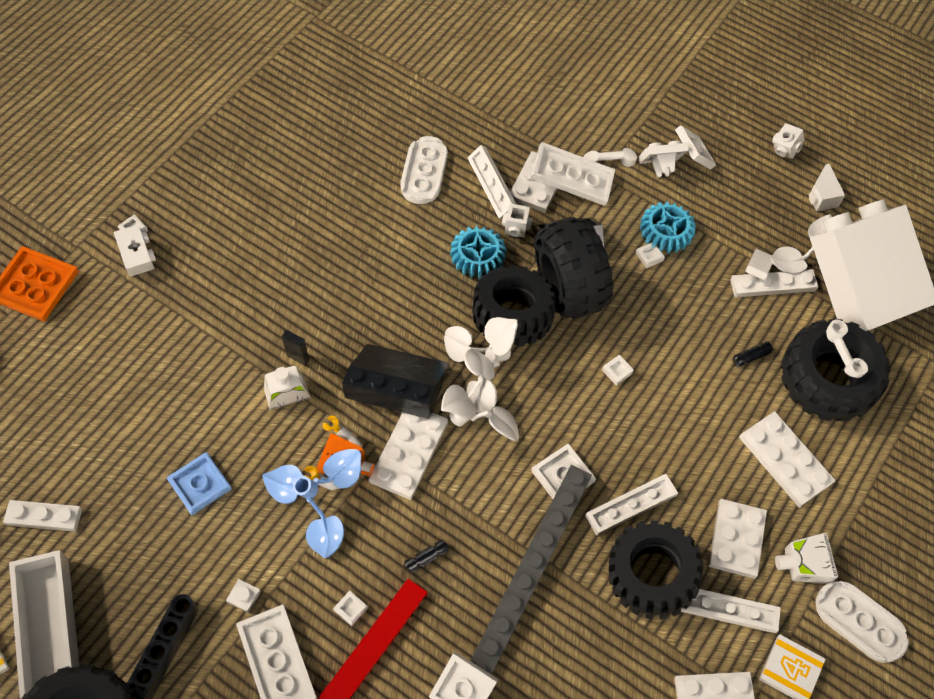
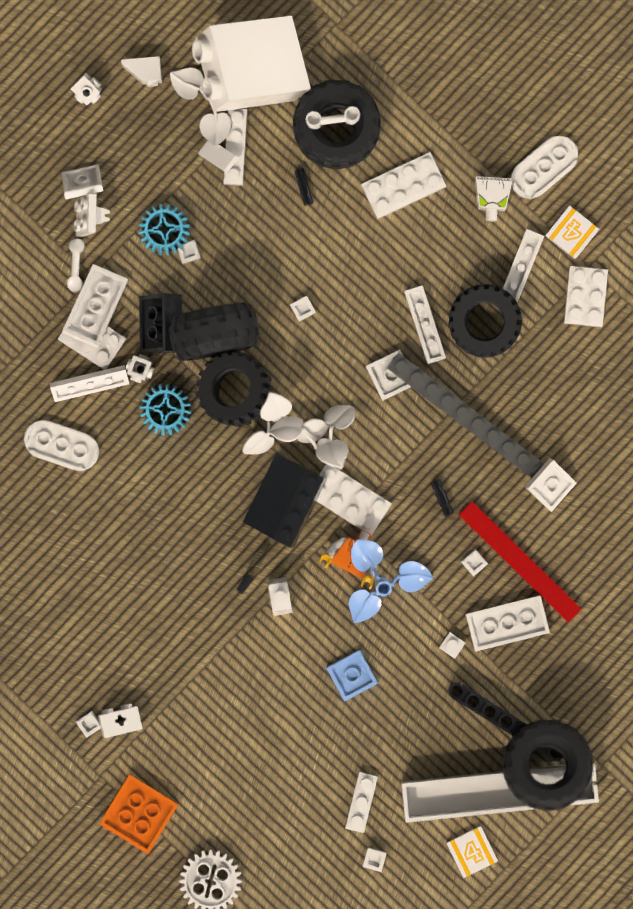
camera: 80 degrees left, 25 degrees up
white plate [708,499,767,579] -> none

